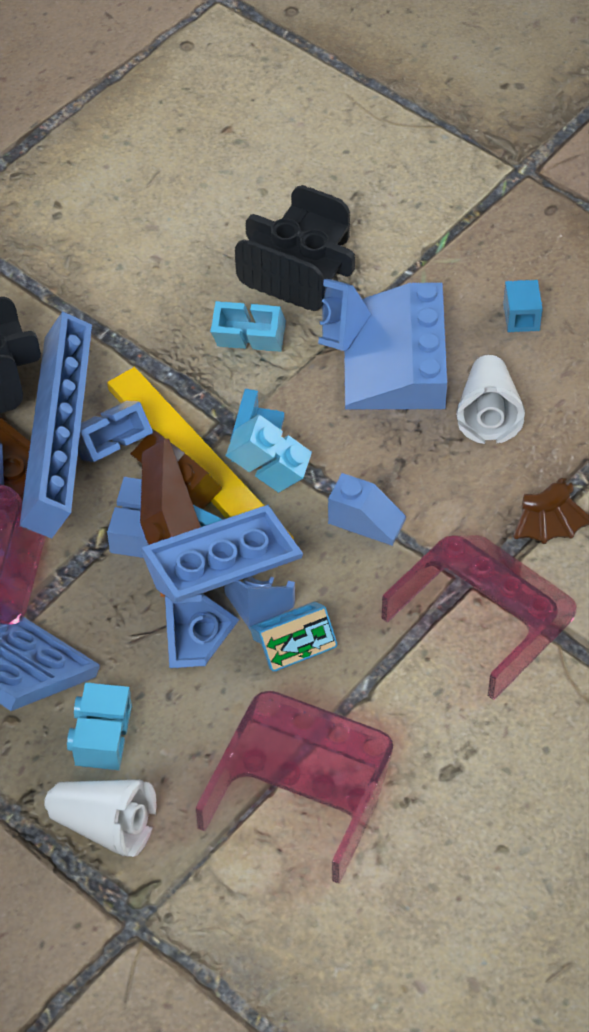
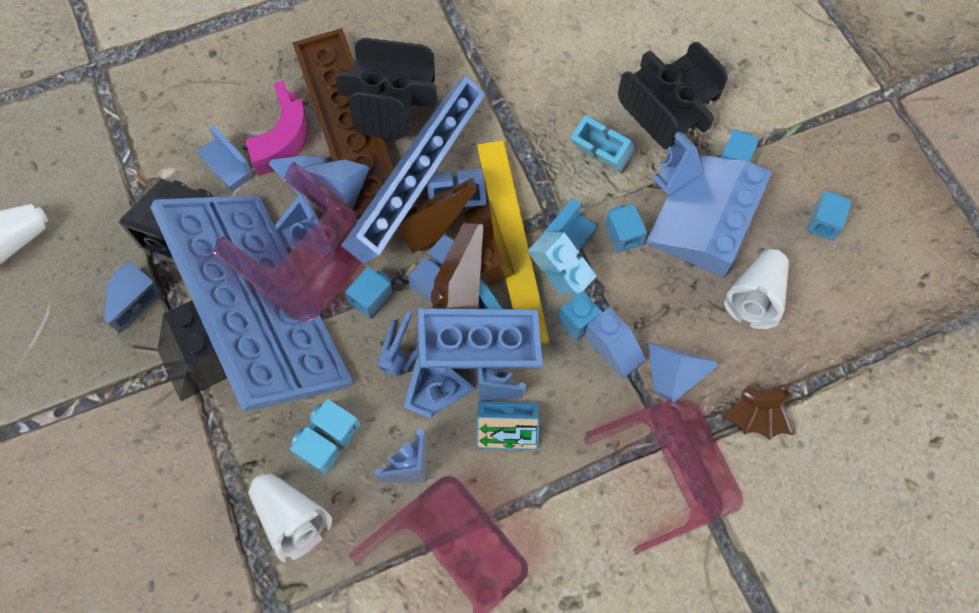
camera: 25 degrees right, 15 degrees up
none -> dark azure brick [345,267,393,319]
none -> medium blue slope [374,429,426,483]
none -> medium blue plant [377,311,418,377]
none -> reddish brown slope [398,178,477,253]
none -> dark azure brick [558,291,602,341]
none -> dark azure brick [605,204,647,253]
none -> medium blue slope [647,343,718,402]
none -> dark azure brick [720,129,759,162]

